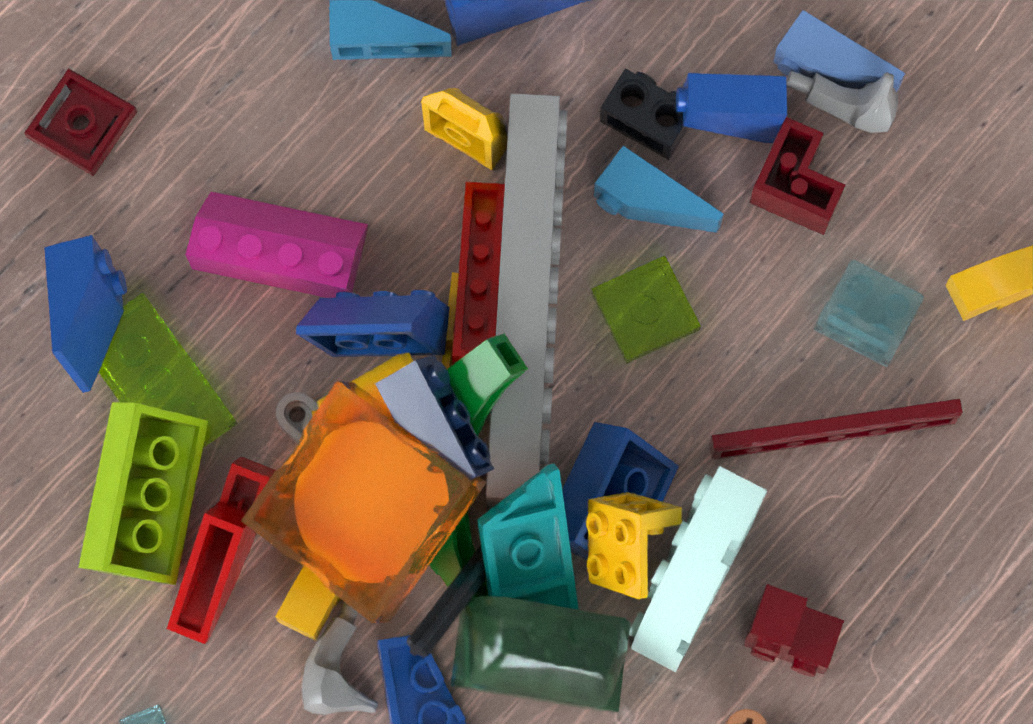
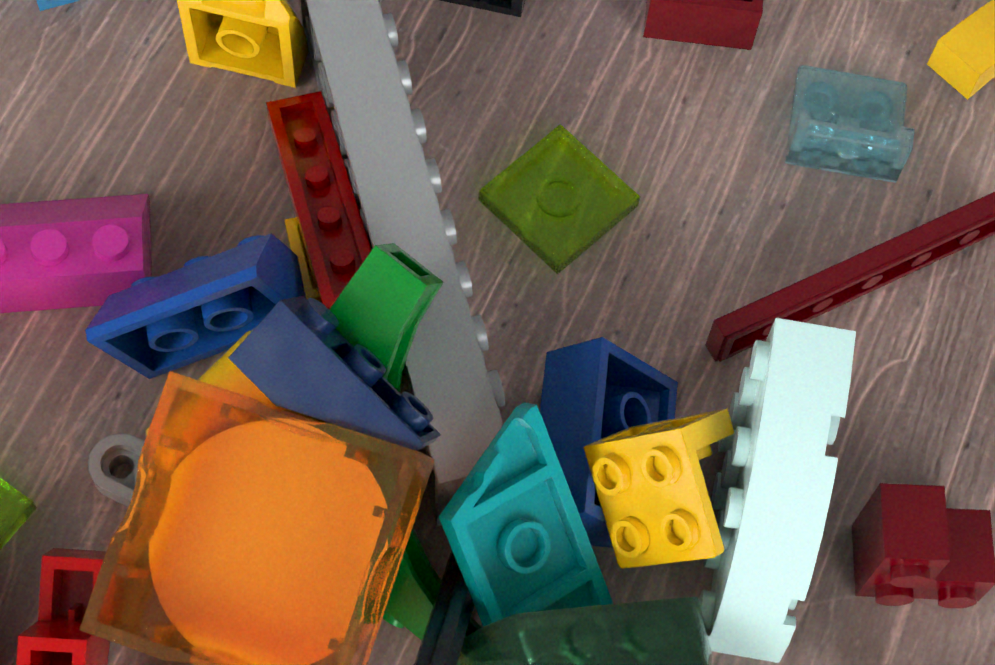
camera: 25 degrees left, 10 degrees down
dark azure slope [594,146,724,233] -> none

